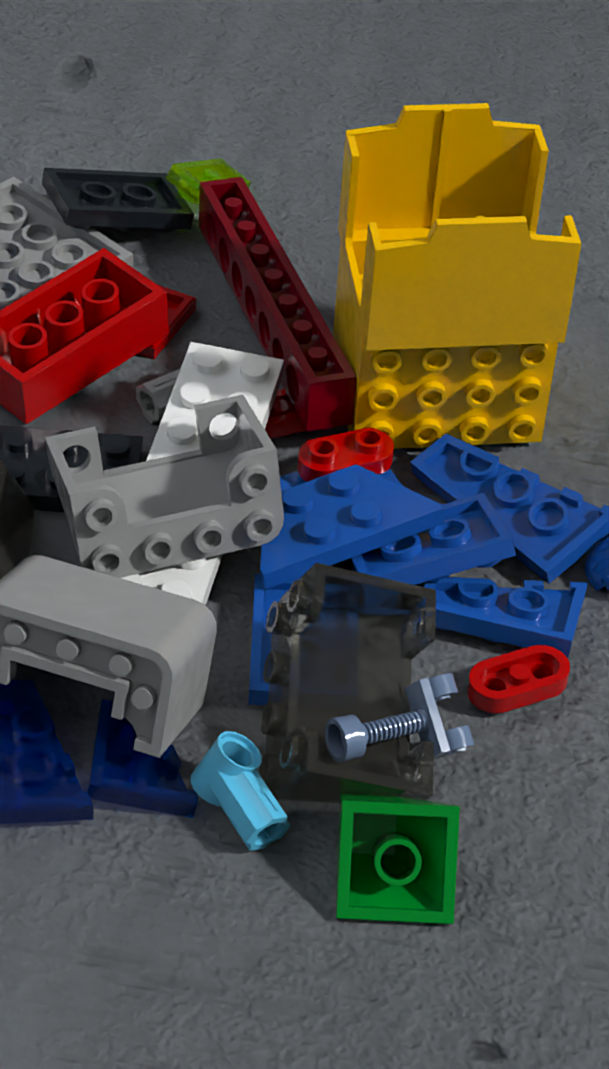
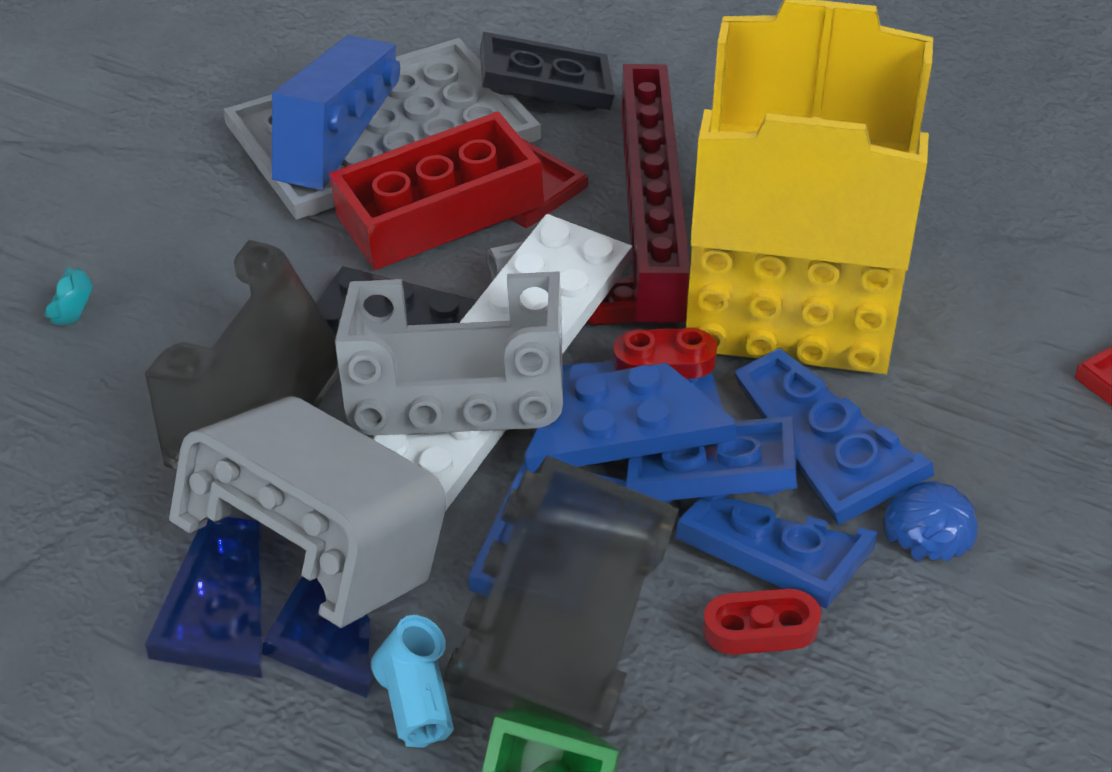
camera: 20 degrees right, 0 degrees up
clear neon green plate [166,158,251,204] -> none
sand blue bar [325,673,475,763] -> none

